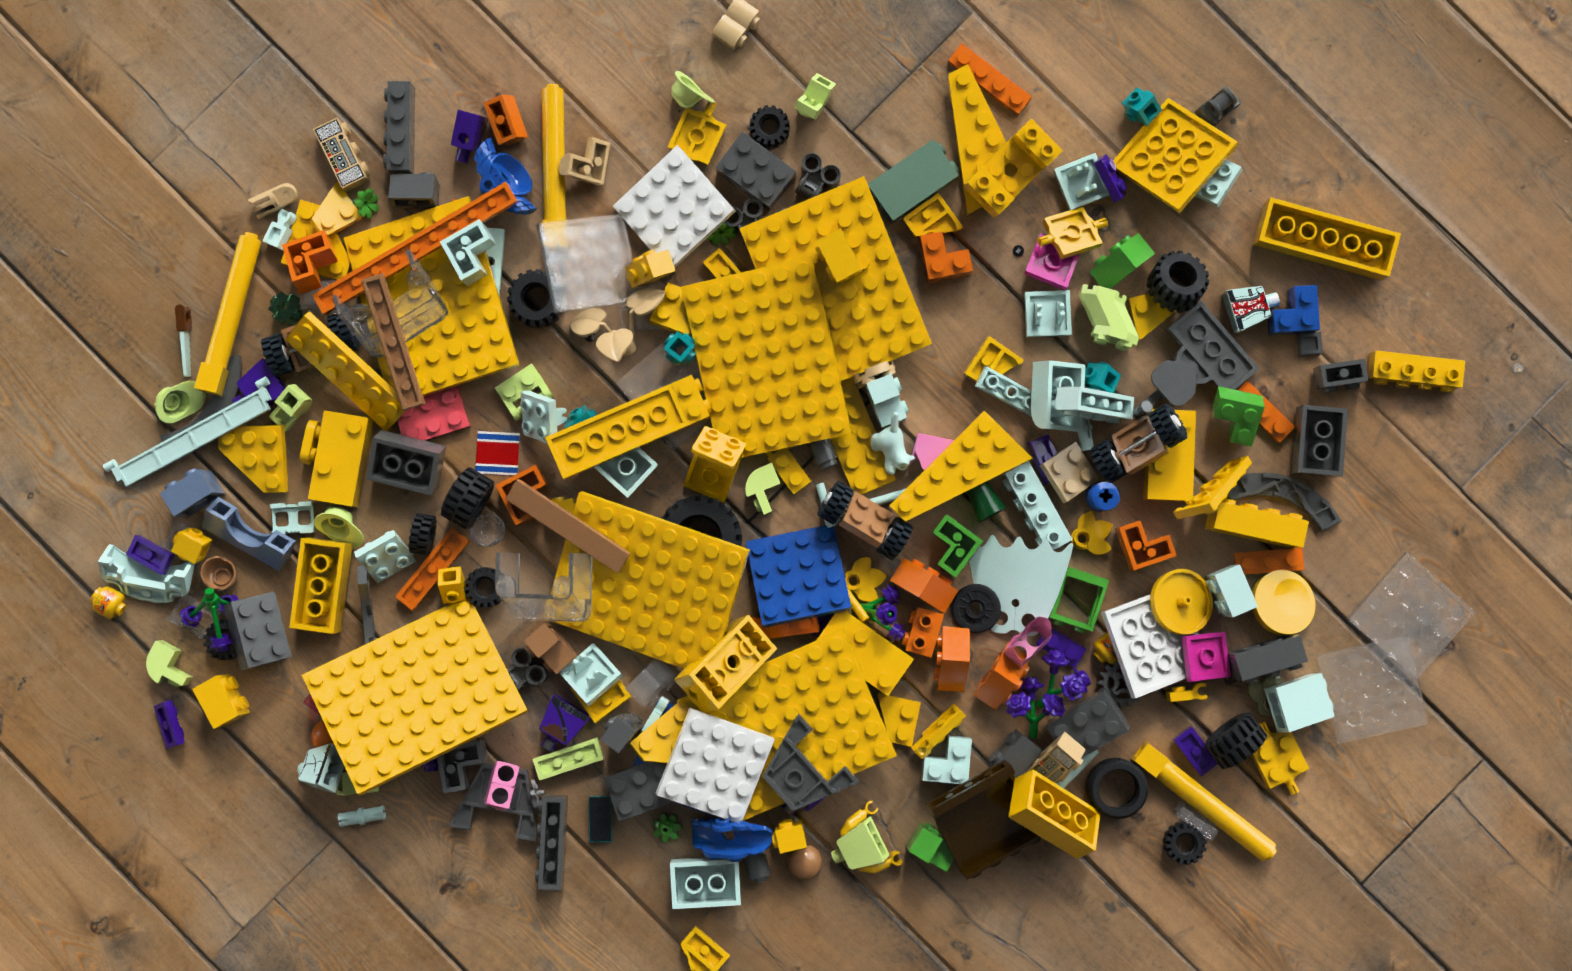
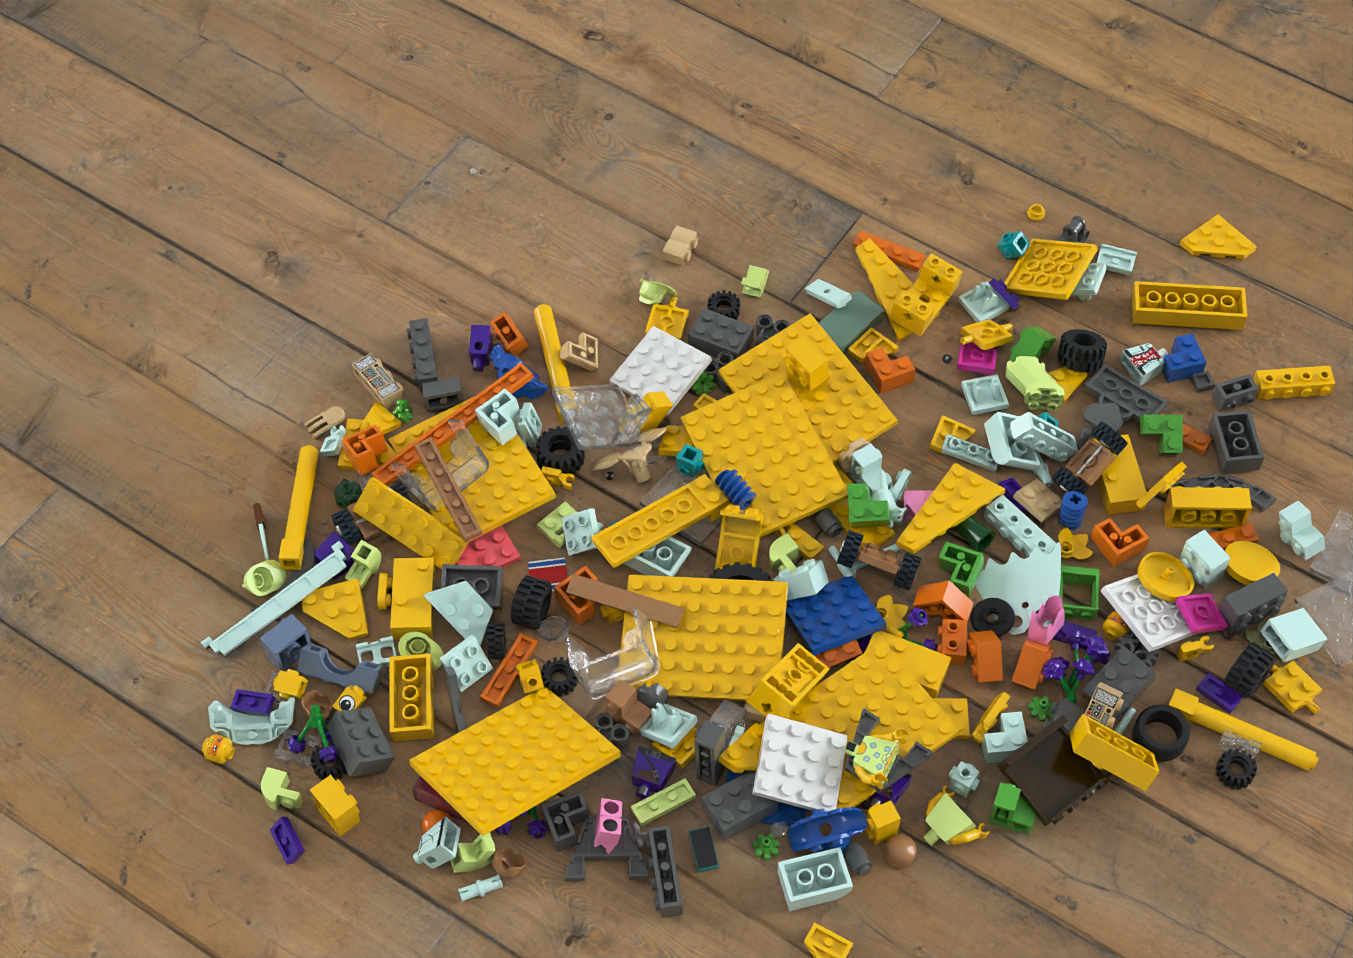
camera: 15 degrees left, 30 degrees down
none -> yellow brick [333,685,367,711]
none -> light aqua wing [423,581,494,646]
none -> medium nougat hair [491,848,527,879]
none -> light aqua plate [518,403,543,447]
none -> yellow plate [541,466,575,490]
none -> clear bracket [611,393,652,446]
none -> dark grey hair [636,683,668,709]
none -> blue piece [715,469,756,510]
none -> clear plate [769,821,789,837]
none -> light aqua brick [773,559,829,600]
none -> light aqua tile [805,279,852,309]
none -> torso [845,727,909,789]
none -> bright green brick [847,483,891,528]
none -> light aqua plate [889,469,912,503]
none -> light aqua brick [948,761,980,798]
none -> yellow plate [1027,204,1045,221]
none -> bright green plant [1027,696,1053,722]
none -> light aqua plate [1096,244,1137,276]
none -> yellow plate [1180,214,1257,260]
none -> light aqua brick [1279,501,1325,560]

